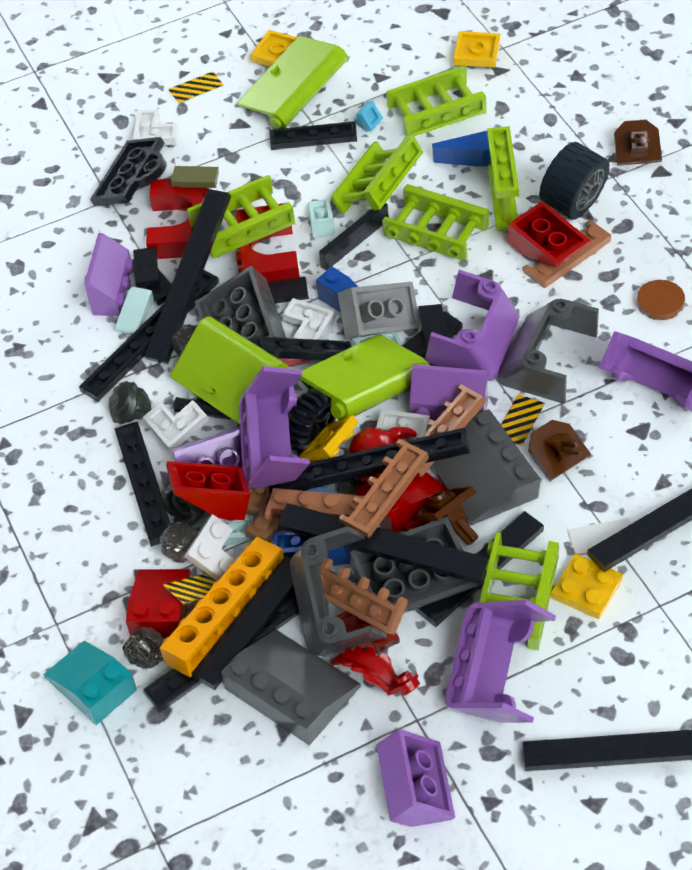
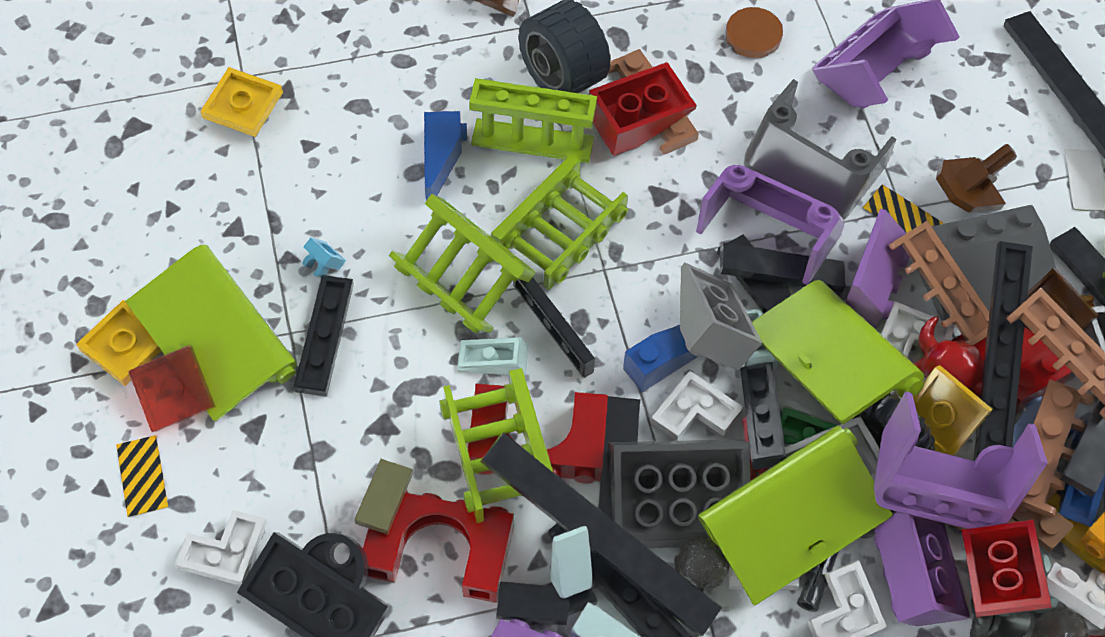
camera: 85 degrees left, 10 degrees up
lime fence [386,66,486,136] -> none
none -> clear red tile [128,345,216,432]
none -> light aqua slope [550,526,592,598]

